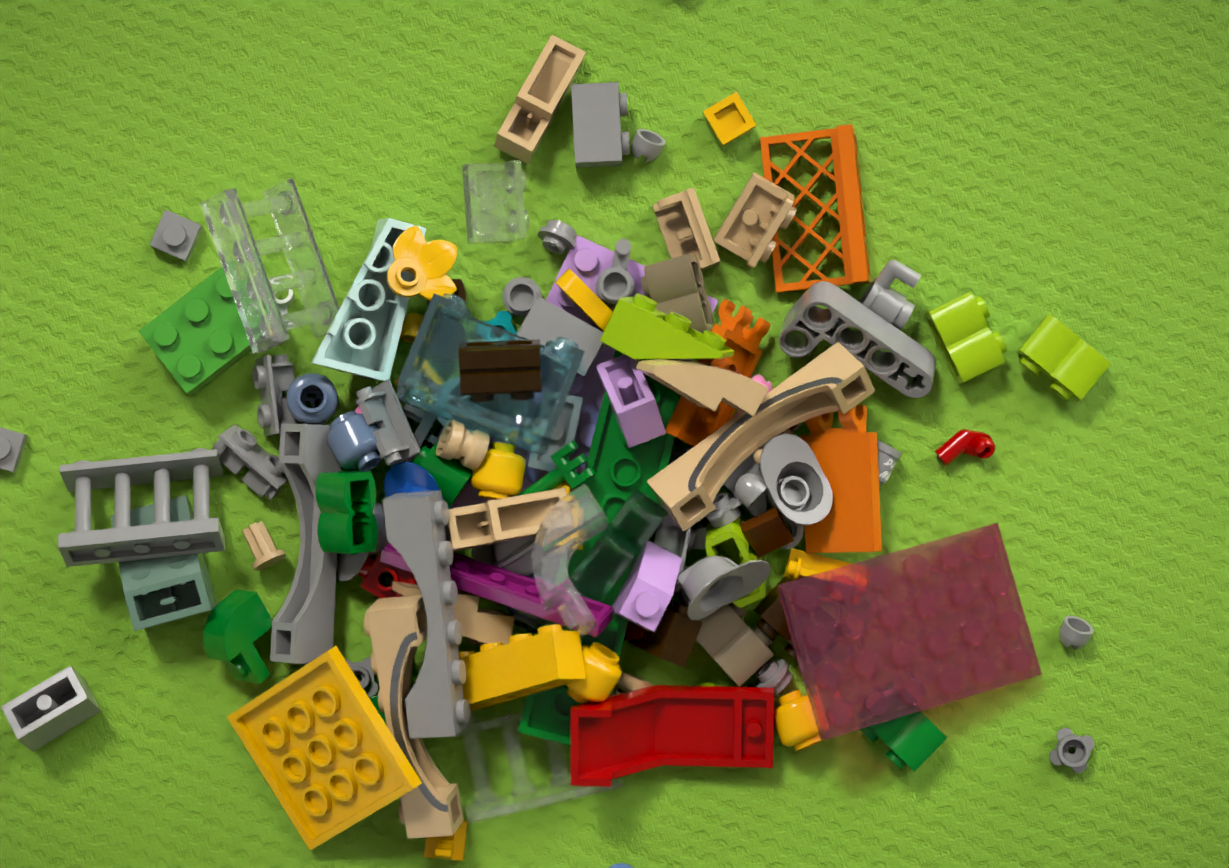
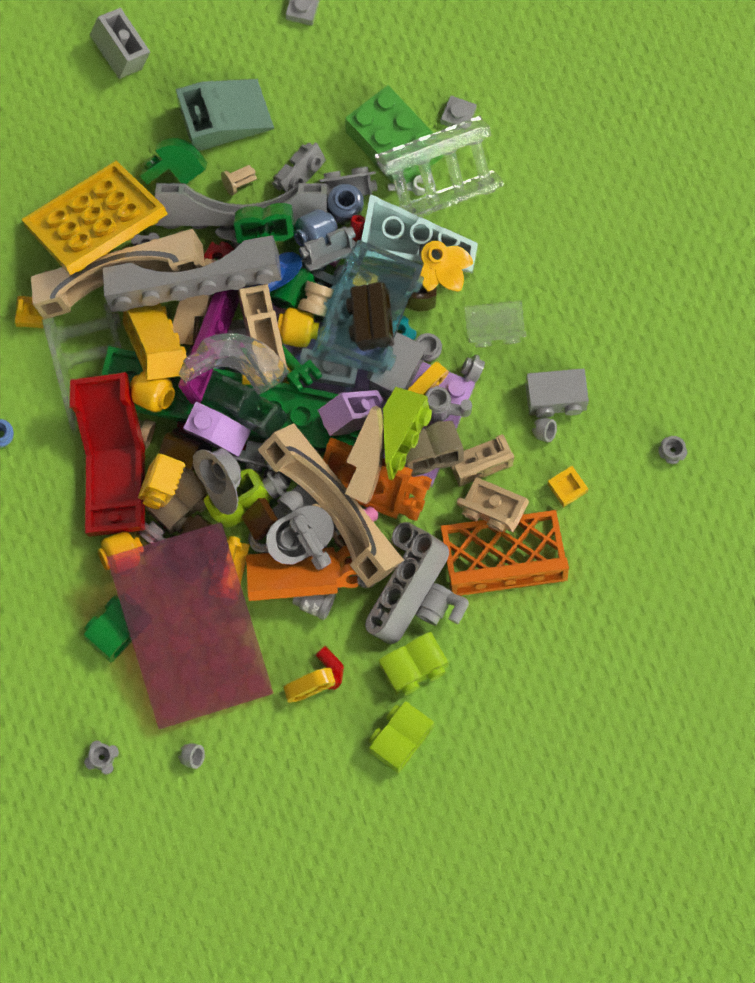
camera: 90 degrees right, 15 degrees down
light grey fence [58,448,225,567] -> none
tan slope [494,35,586,165] -> none
none -> yellow brick [138,453,185,509]
none -> yellow beam [283,668,336,702]
none -> light grey axle [289,514,331,570]
none -> red arm [347,215,365,244]

